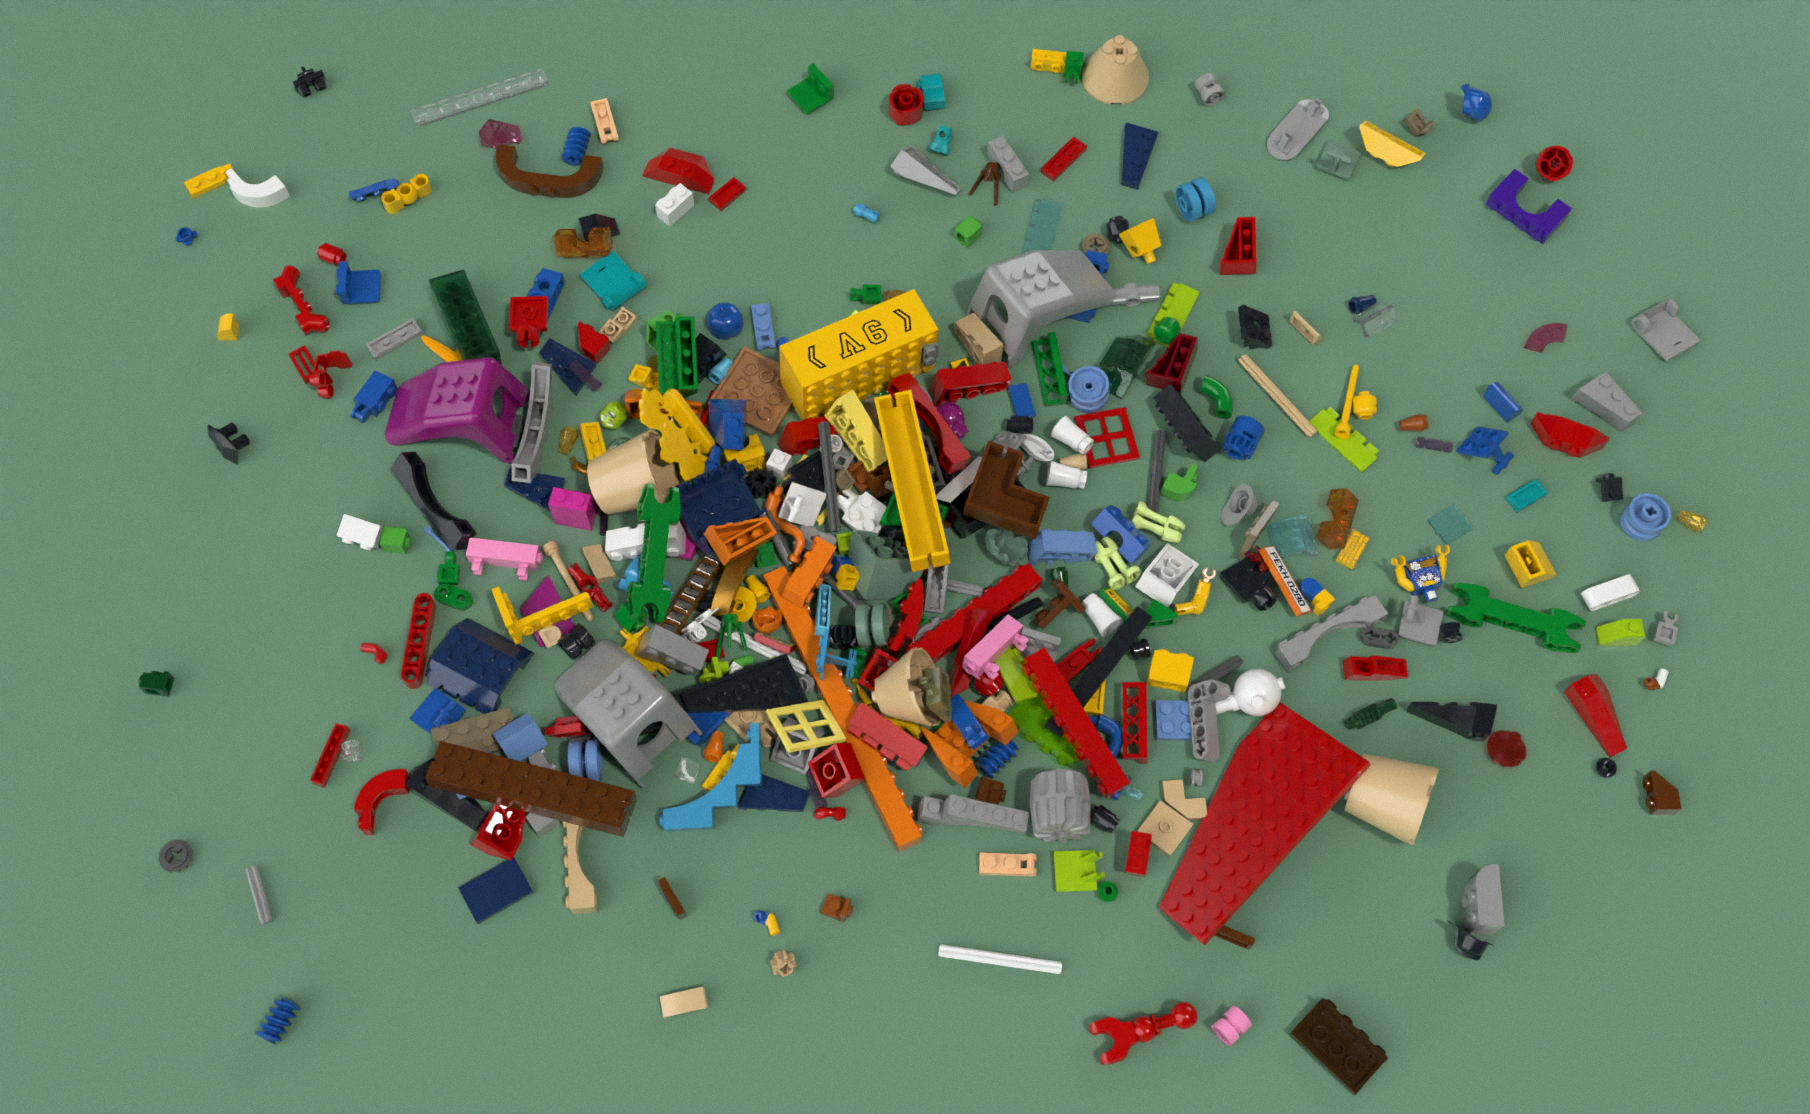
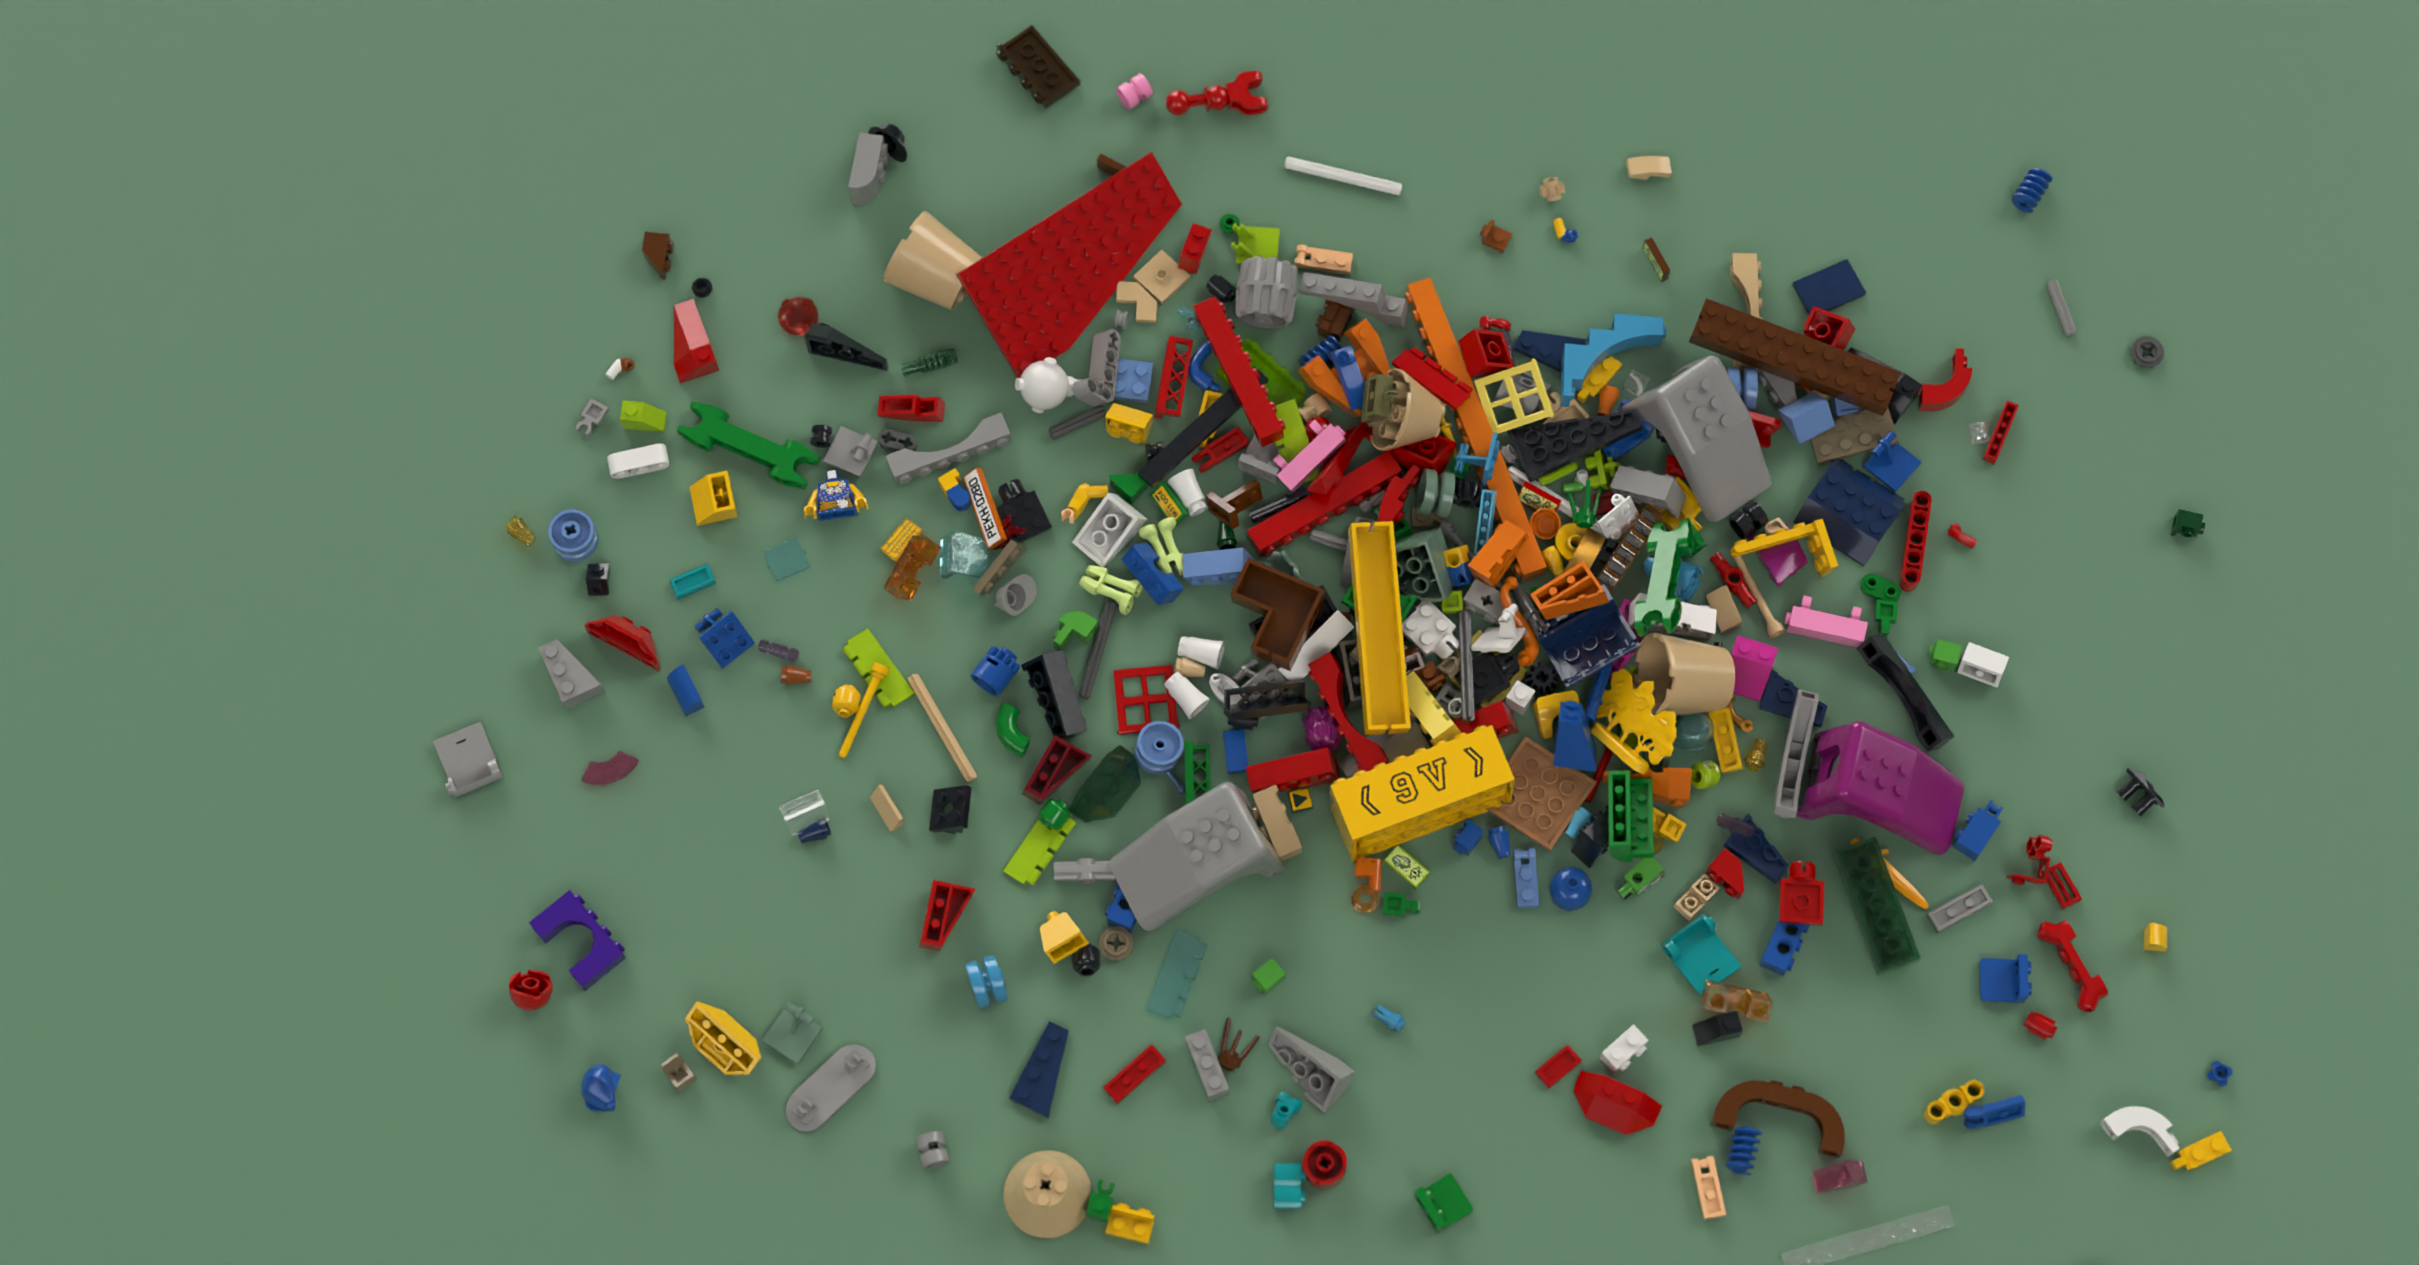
camera: 170 degrees left, 5 degrees up
none -> black fence [1224,680,1311,721]

